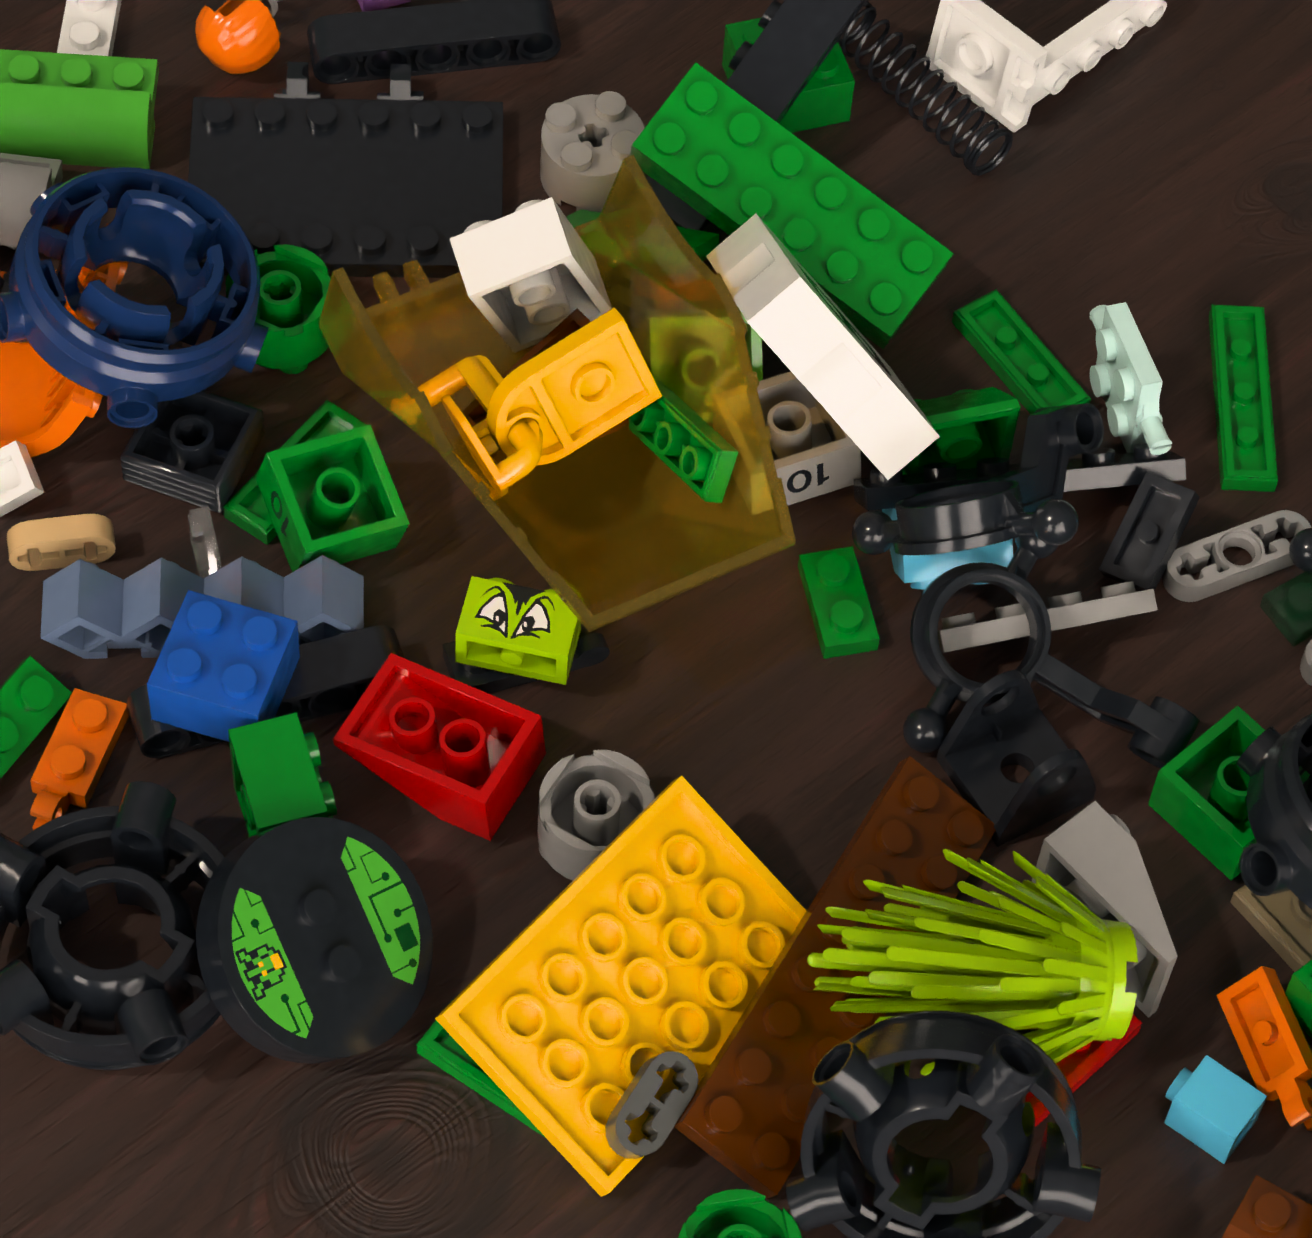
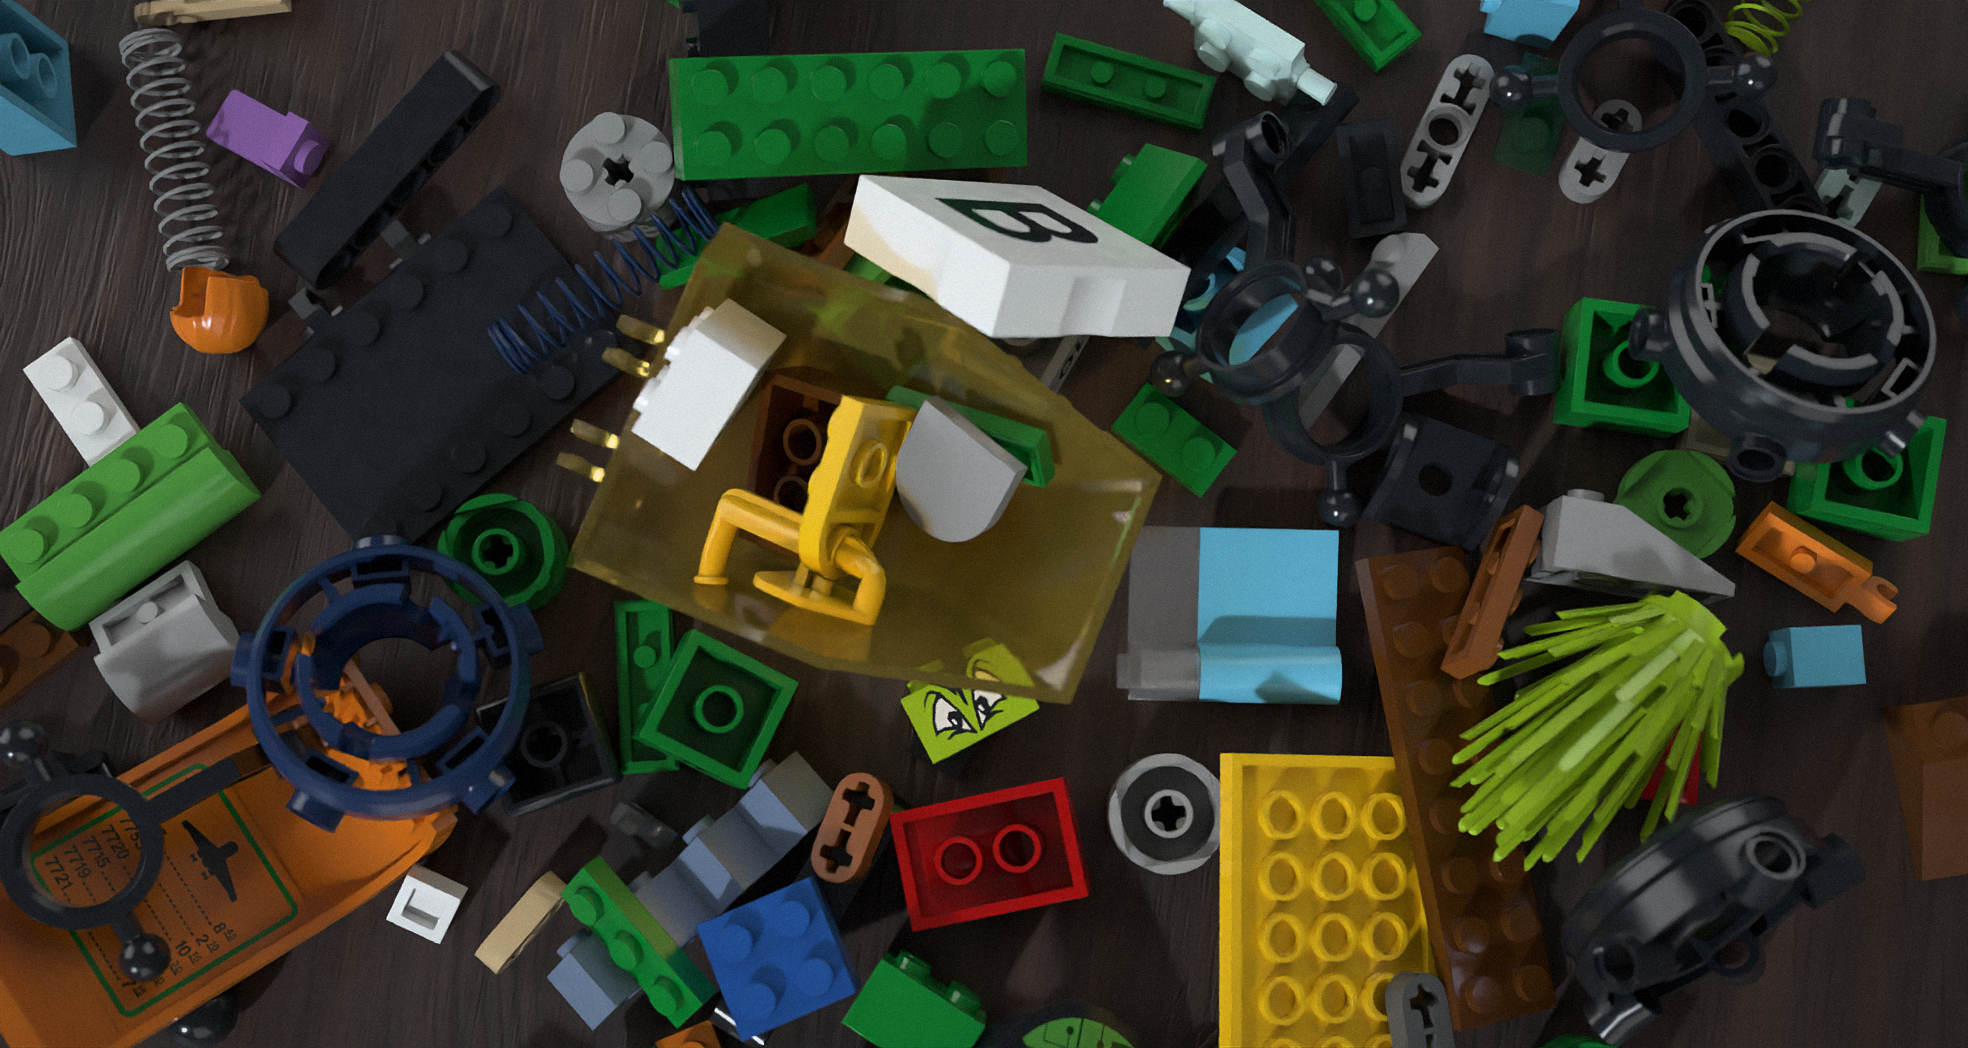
camera: 30 degrees left, 25 degrees up
none -> dark blue piece [487,186,724,375]
none -> green plate [560,855,718,1028]
none -> dark orange beam [811,772,894,885]
none -> light grey tile [895,395,1027,542]
none -> medium azure door [1116,525,1342,705]
none -> dark orange plate [1440,505,1545,680]
none -> bright green plate [1613,449,1736,559]

